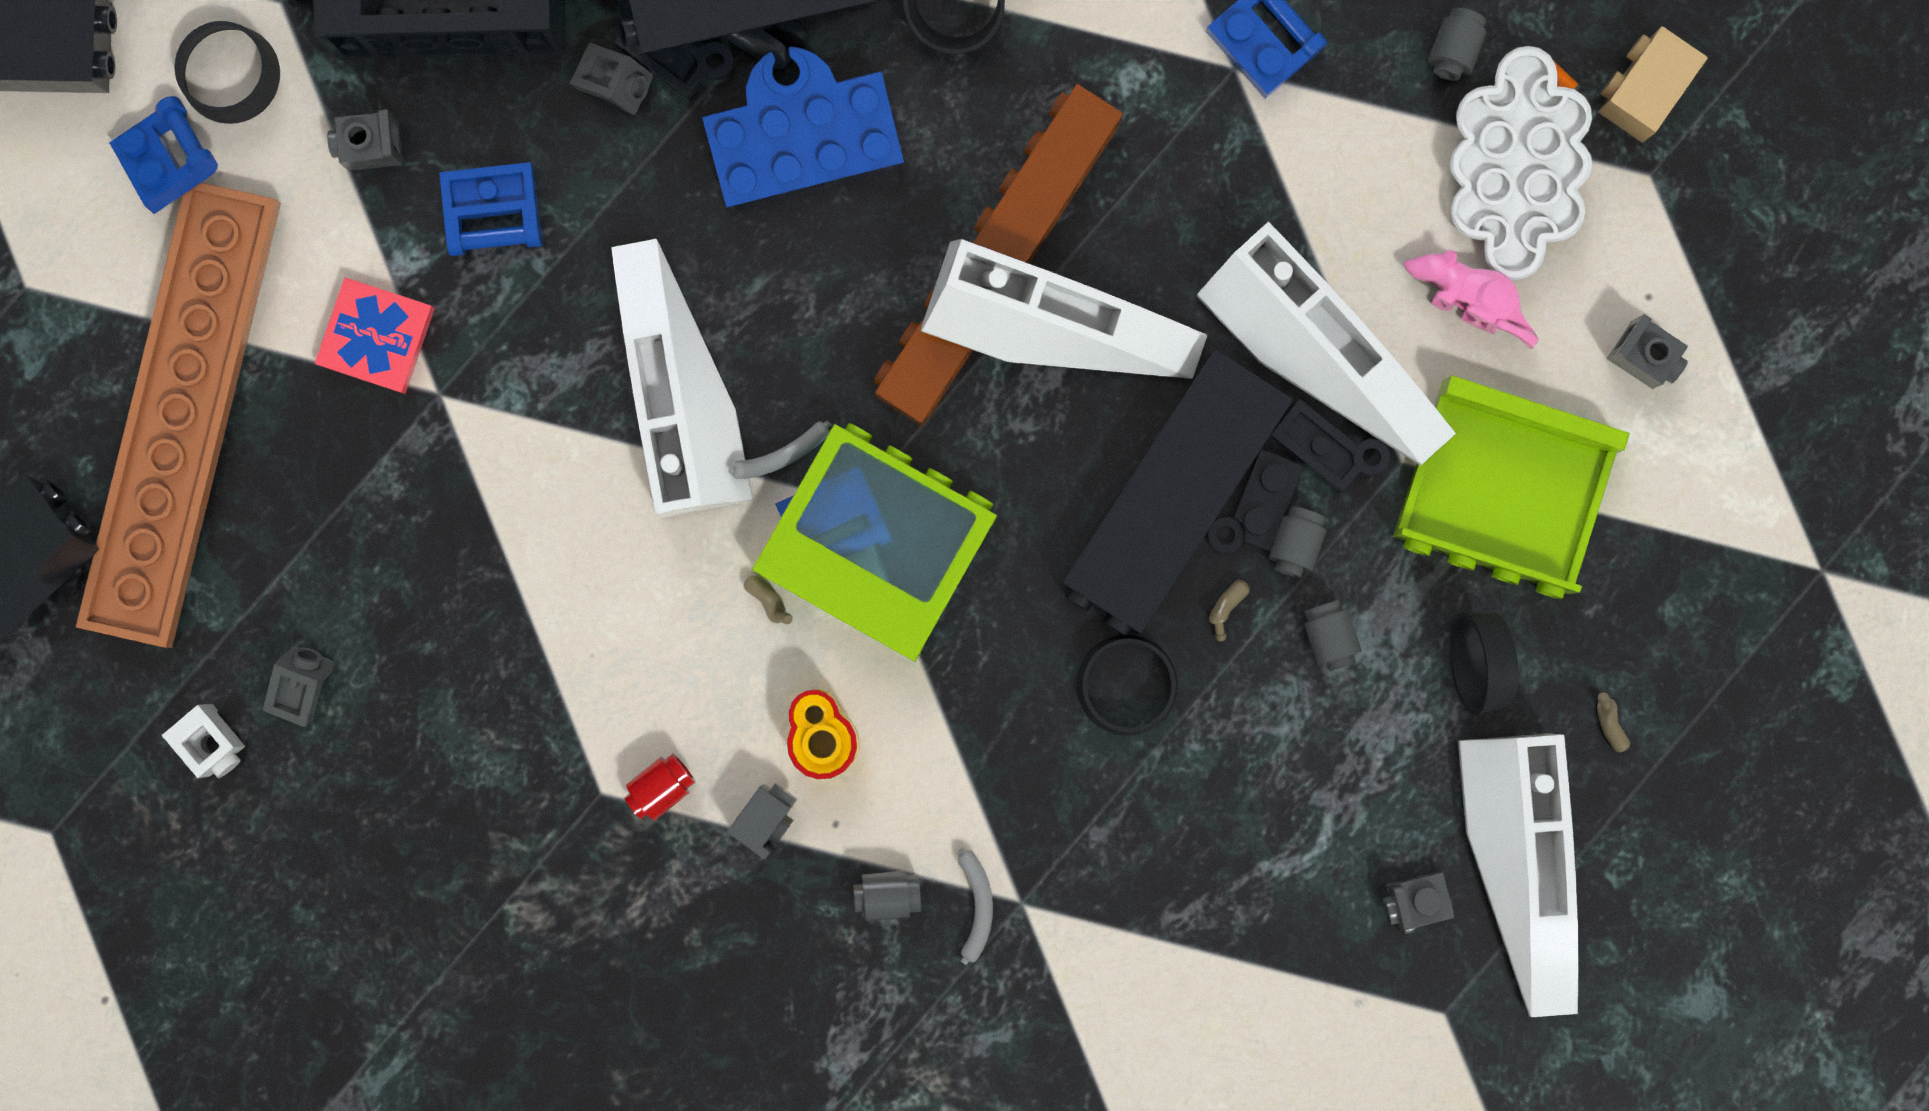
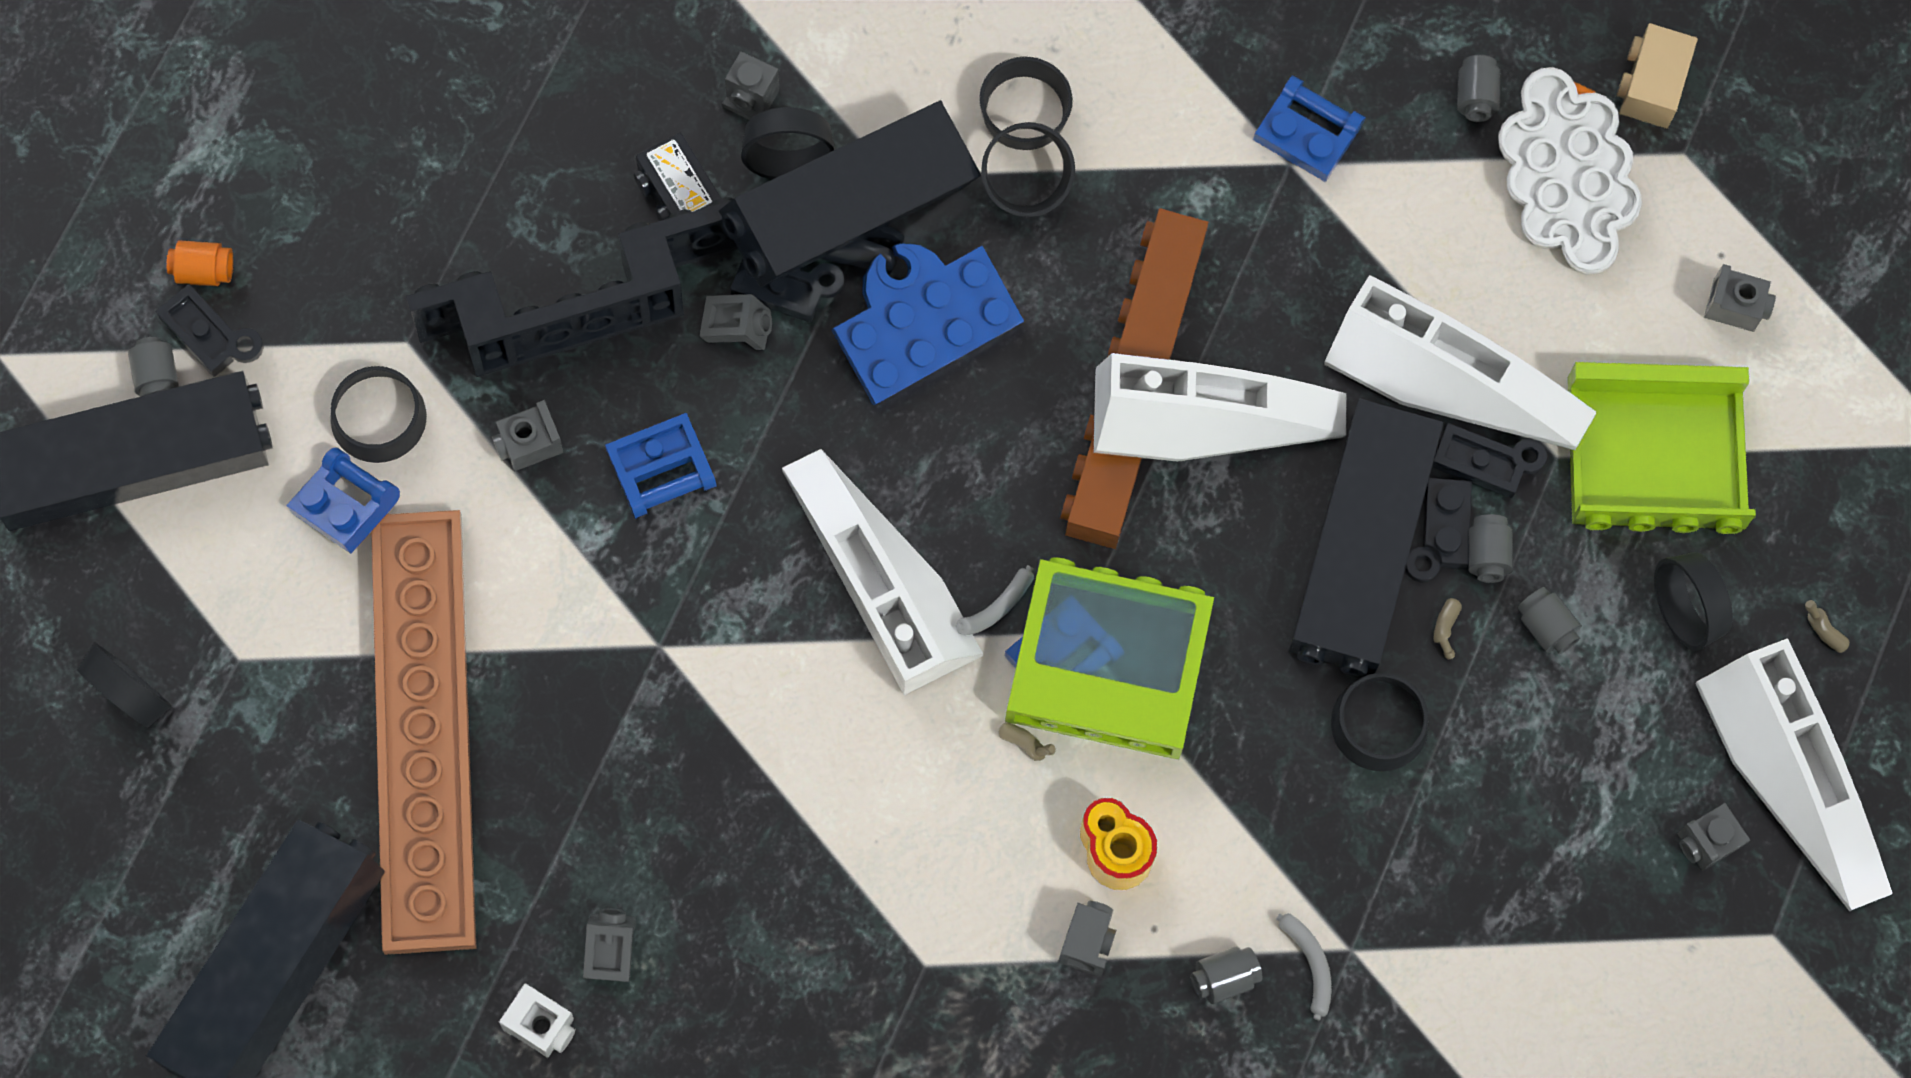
camera: 25 degrees left, 15 degrees down
coral tile [315,277,435,394] -> none
red brick [624,753,696,821] -> none
bright pink animal [1404,250,1539,349] -> none

